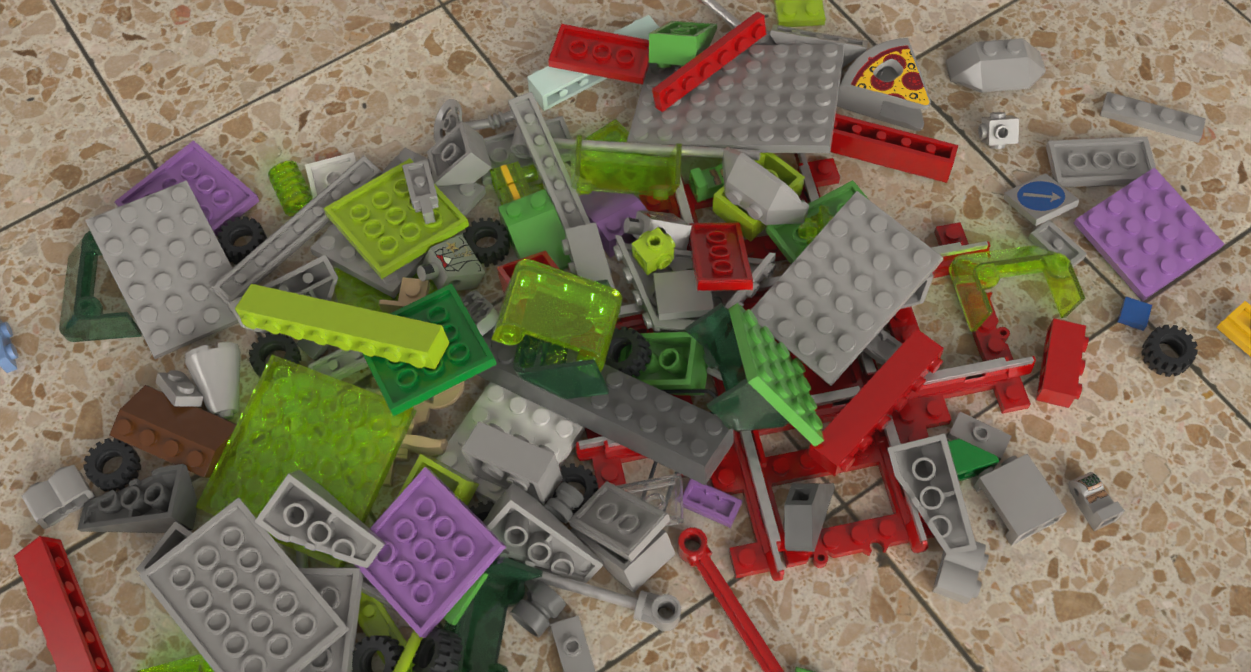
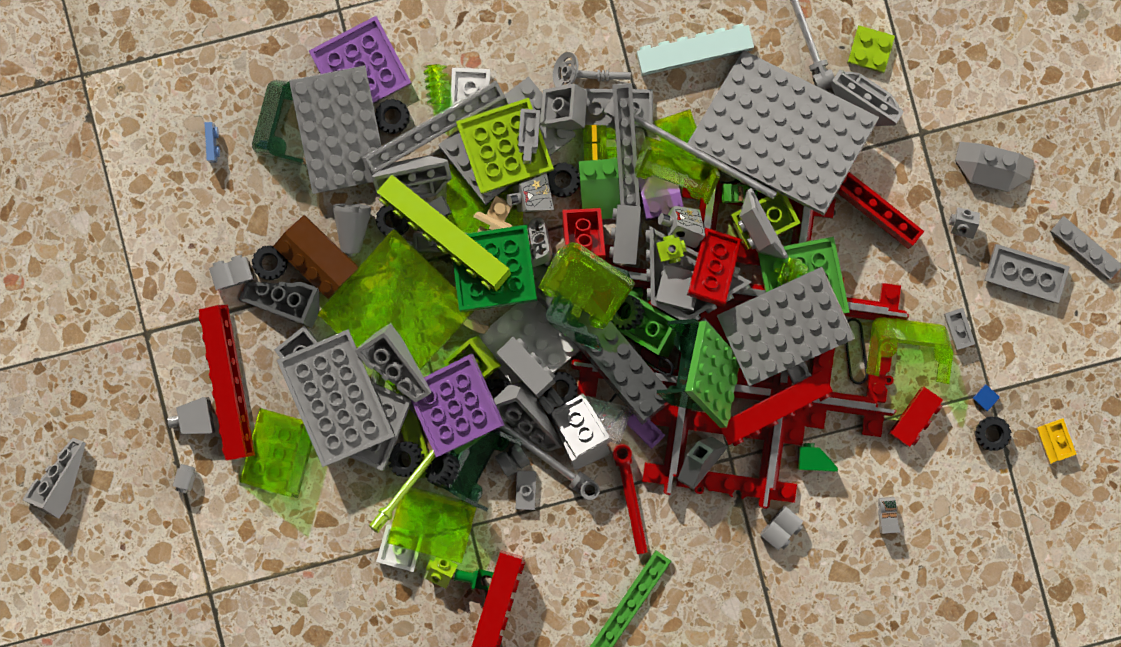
camera: 20 degrees right, 25 degrees up
light grey plate [156,370,203,407] -> none
red plate [548,24,650,85] -> none
bright green slope [649,21,717,68] -> none
red plate [652,11,766,112] -> none
light grey piece [837,38,931,131] -> none
light grey wedge [888,434,977,556] -> none
light grey plate [947,412,1012,462] -> none
light grey panel [974,454,1067,546] -> none
tile [1004,173,1079,226] -> none
medium lavender plate [1074,167,1224,302] -> none
none -> black piece [845,318,868,384]

